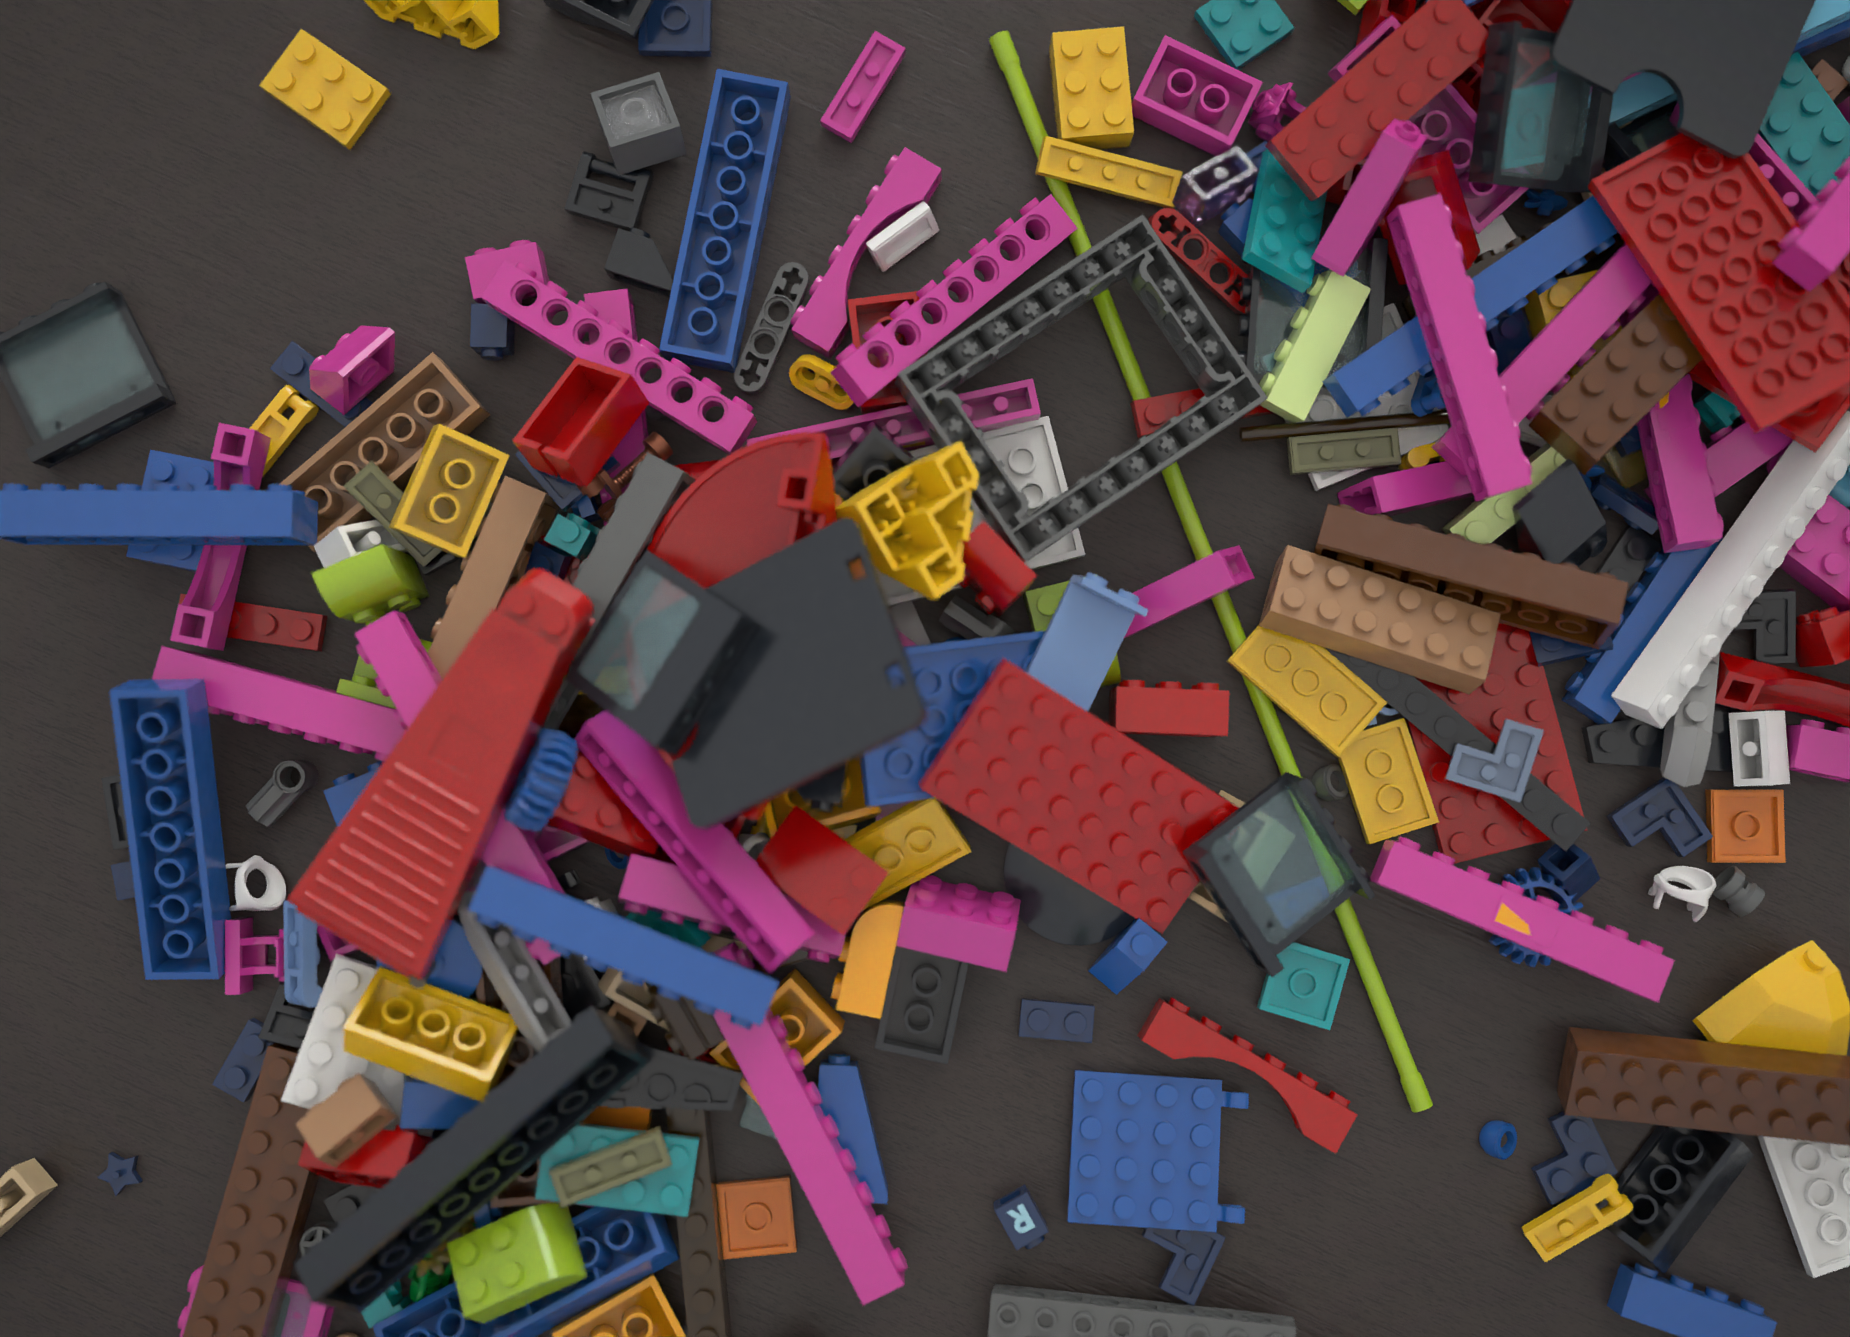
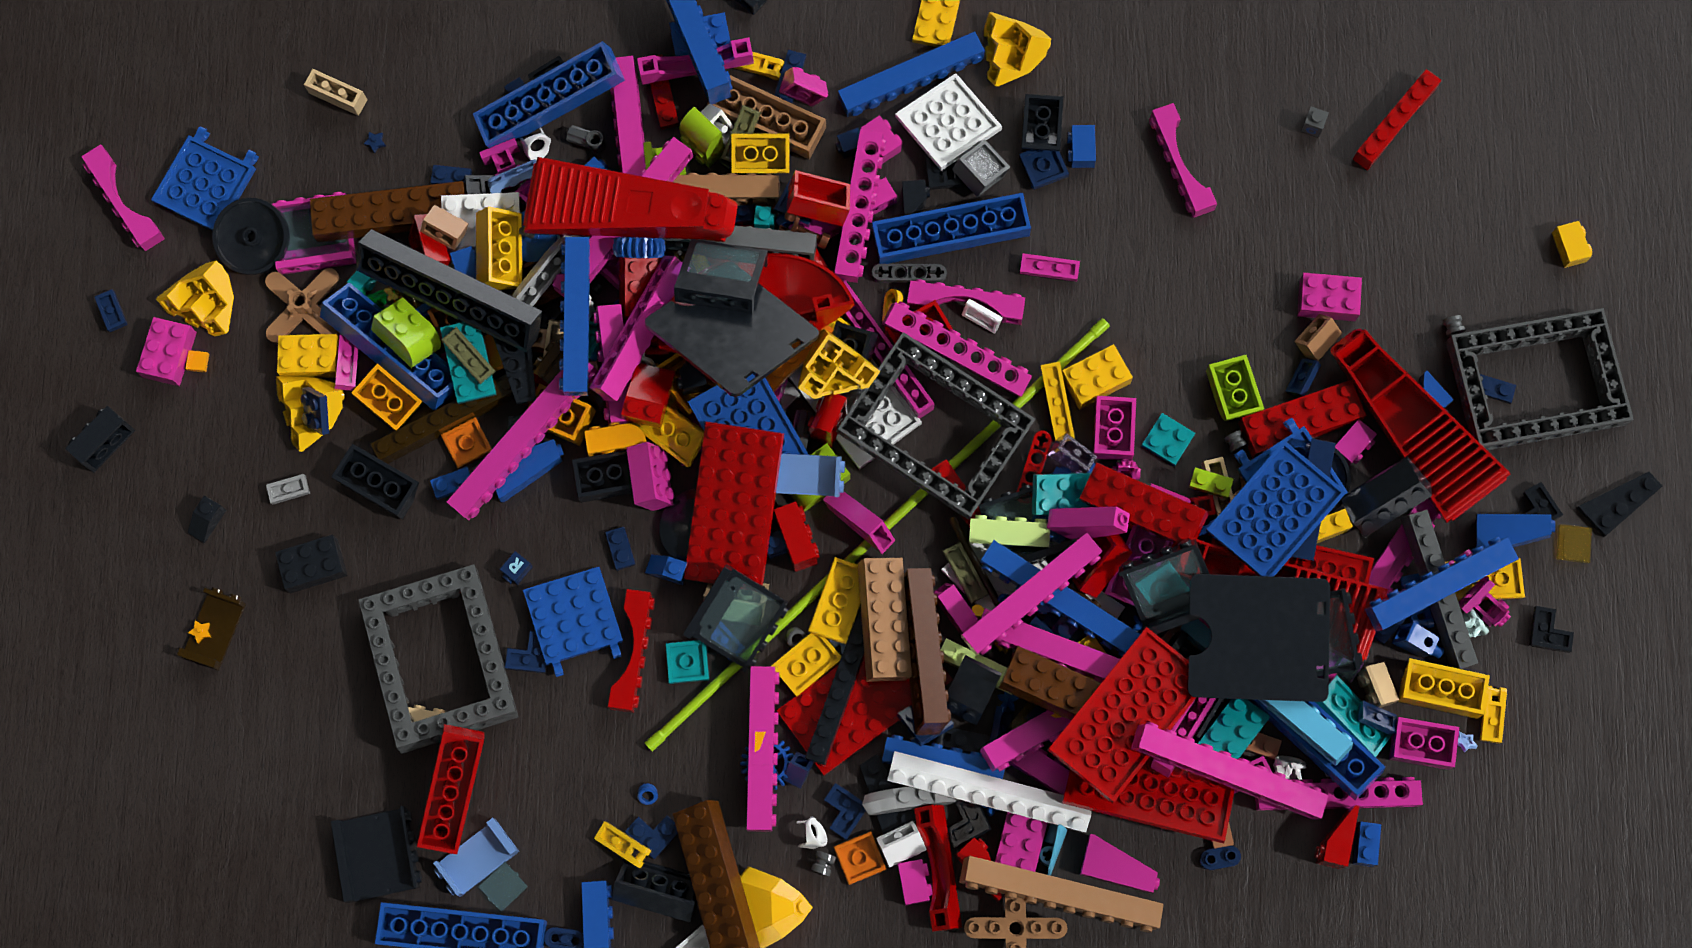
camera: 70 degrees right, 10 degrees down
sand blue plate [1445,719,1544,802] -> none
none -> blue plate [430,467,470,500]
none -> dark blue brick [768,529,788,559]
none -> blue brick [838,32,985,117]
none -> white plate [895,73,1002,171]

